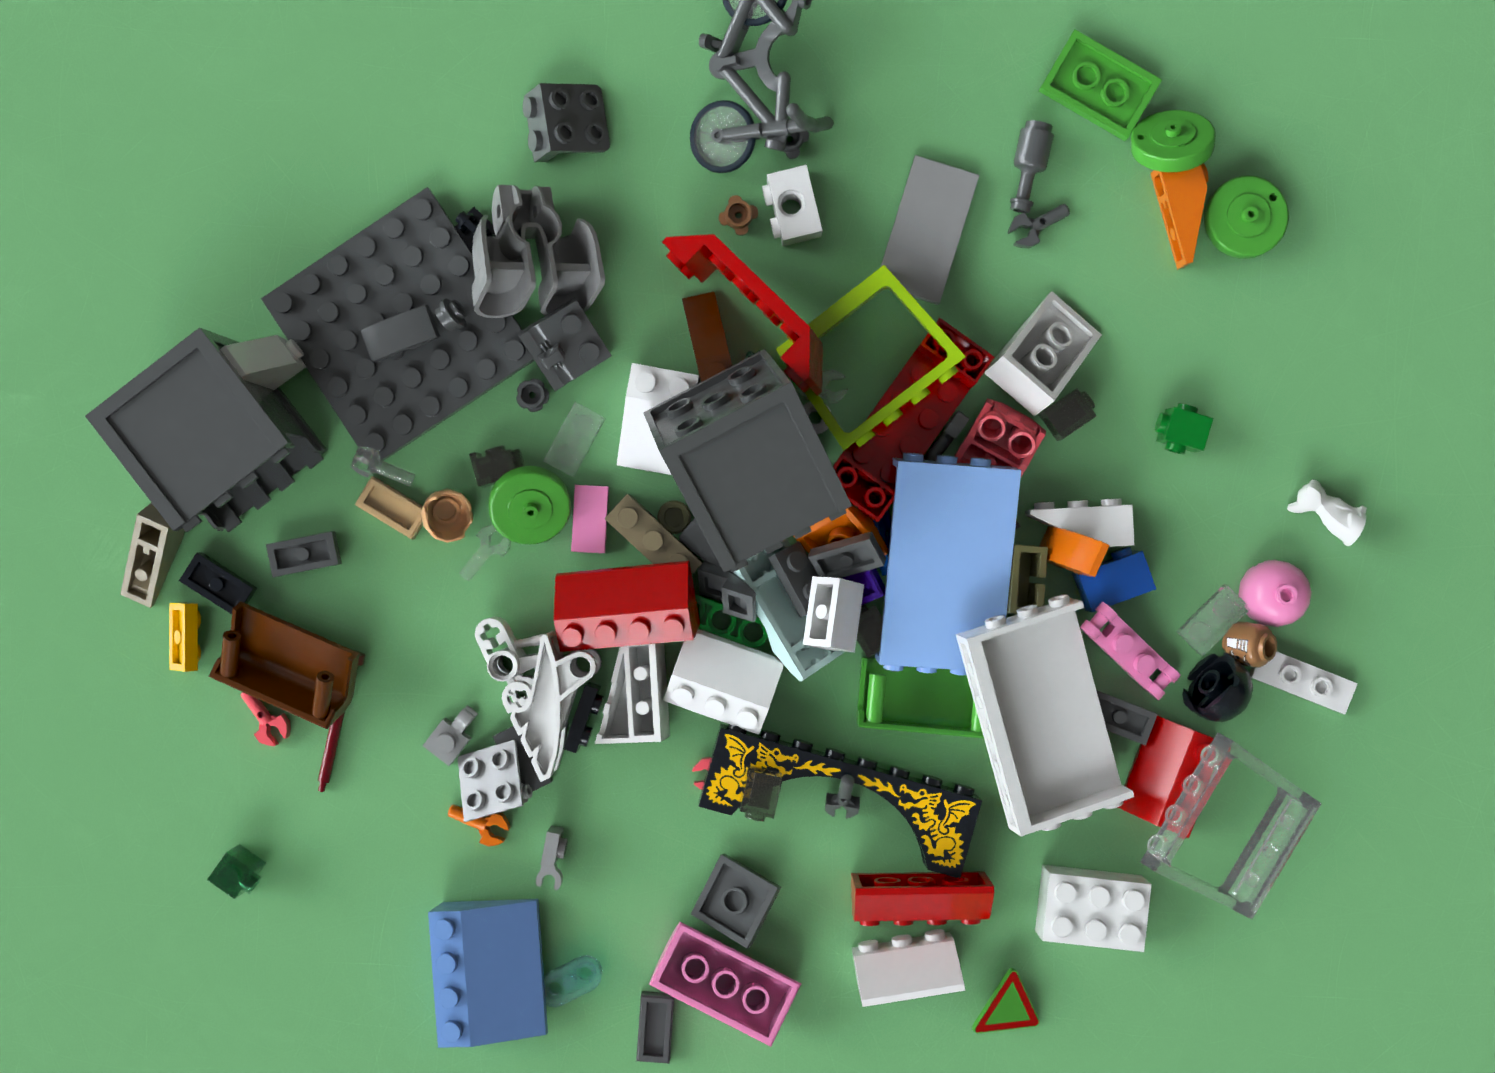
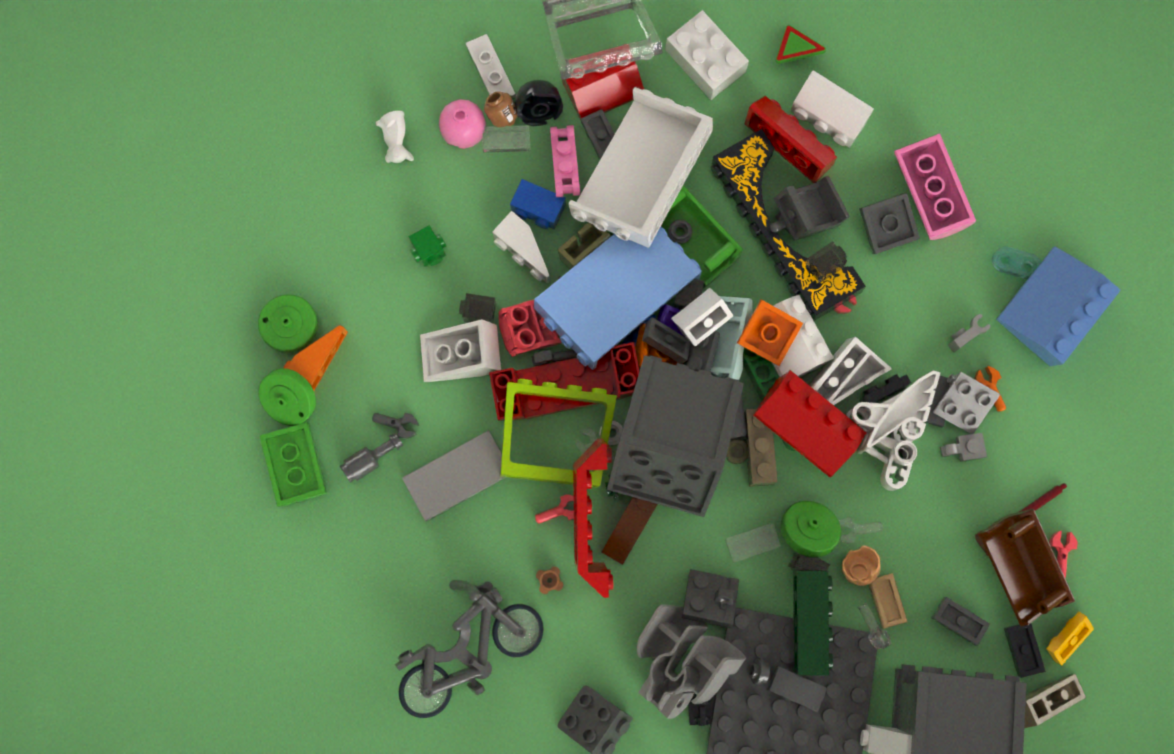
camera: 135 degrees left, 10 degrees down
clear green brick [207,844,266,899] -> none
dark grey plate [516,379,549,412] -> none
bright pink tile [571,485,609,553] -> none
white slope [617,363,700,475] -> none
dark grey tile [636,991,674,1064] -> none
dark grey slope [698,562,757,622] -> none
white brick [762,165,823,247] -> none
orange slope [1039,526,1110,577] -> none
none -> coral bar [535,494,574,524]
none -> dark grey plate [668,220,692,244]
none -> orange slope [737,299,803,366]
none -> dark grey panel [773,176,849,240]
none -> dark green brick [793,570,833,676]

